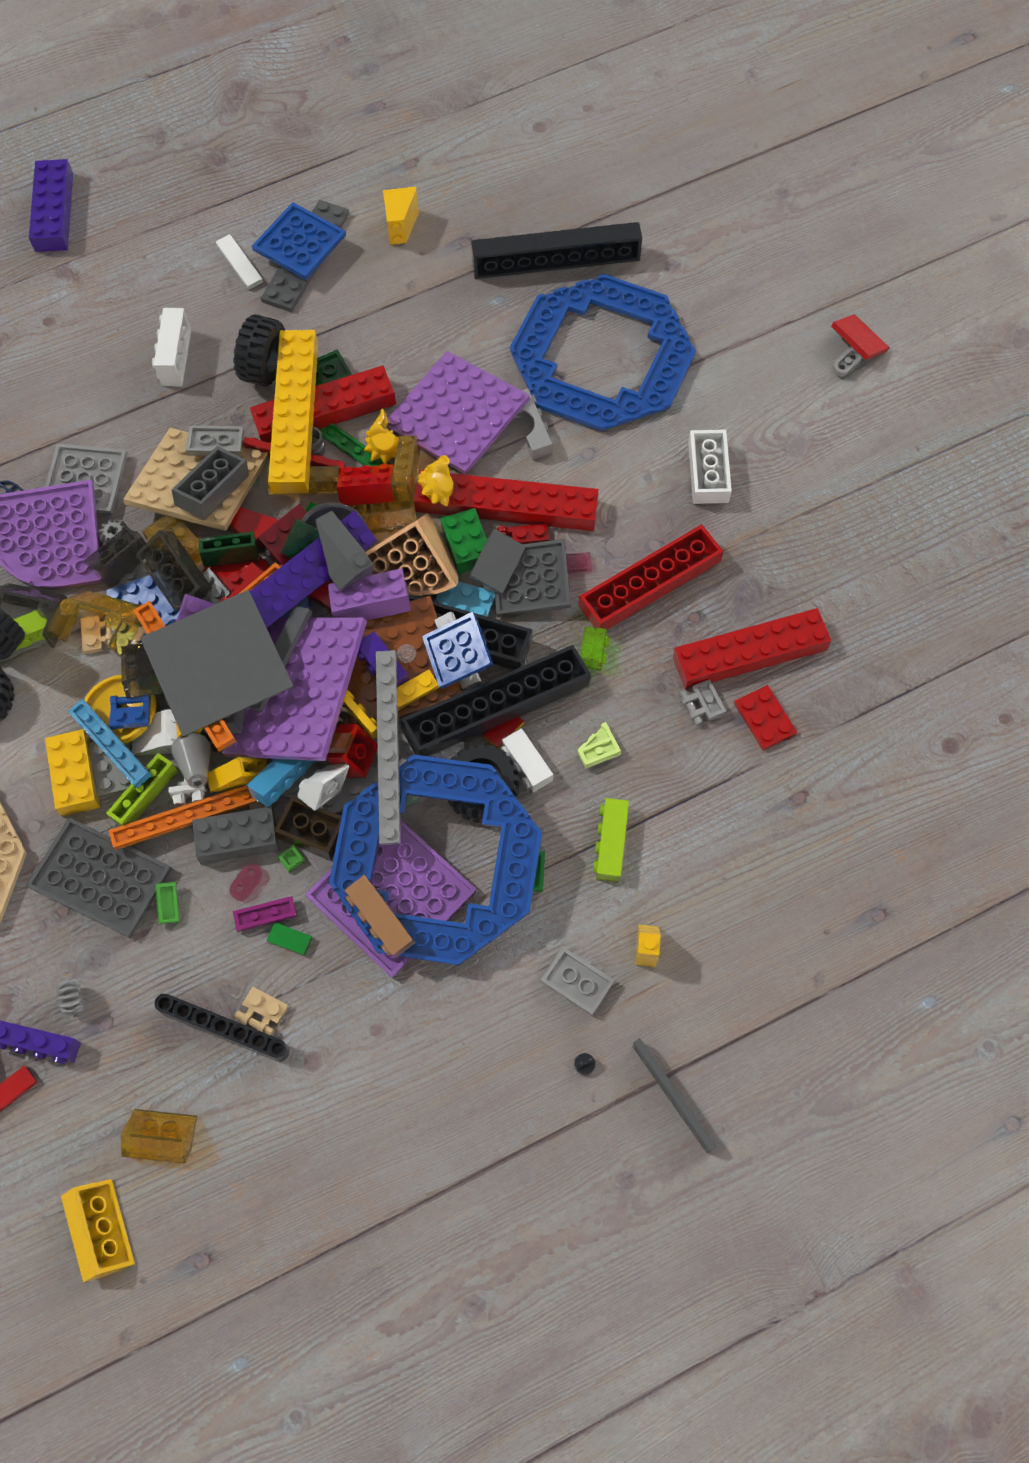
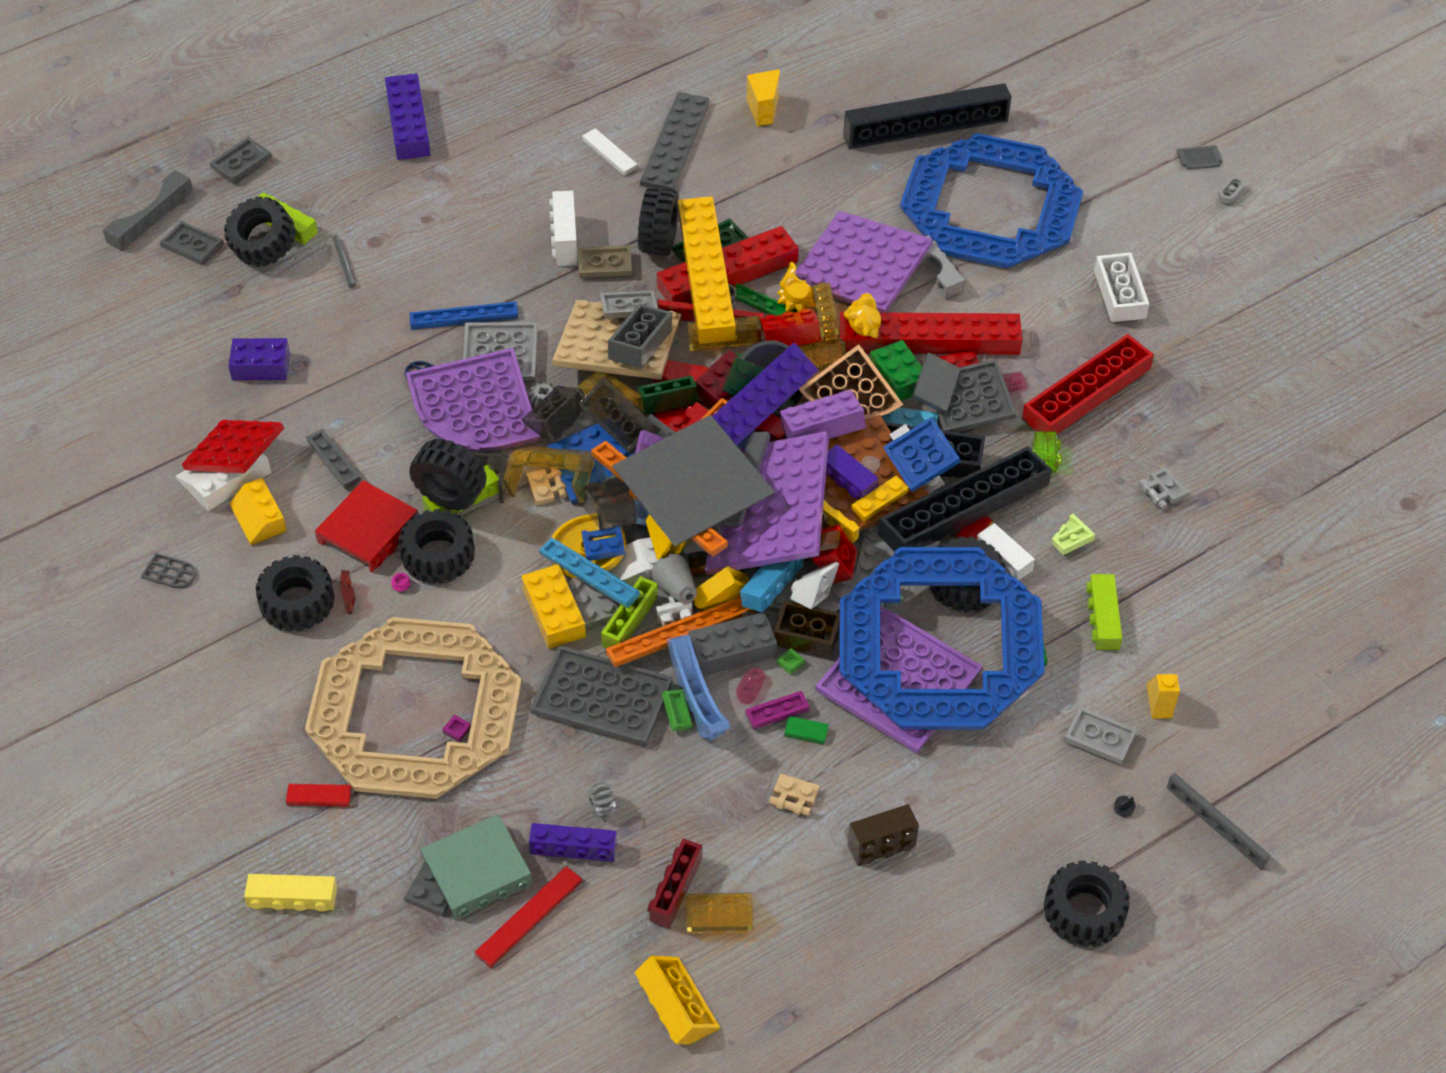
camera: 10 degrees left, 15 degrees down
black beam [154,993,290,1062] -> none
blue plate [252,202,346,280] -> none
dark grey wedge [315,511,374,592] -> none
medium nougat brick [345,875,415,958] -> none
light grey plate [376,650,401,845] -> none
red brick [673,608,832,690] -> none
red plate [734,685,797,751] -> none
red tile [831,314,890,360] -> none
none -> blue tile [409,301,519,330]
none -> dark tan plate [578,246,632,278]
none -> dark red brick [647,838,703,929]
none -> medium blue arch [666,634,730,740]
none -> dark brown brick [848,804,919,866]
none -> black tyre [1044,860,1130,947]
none -> dark grey window [1177,145,1222,169]

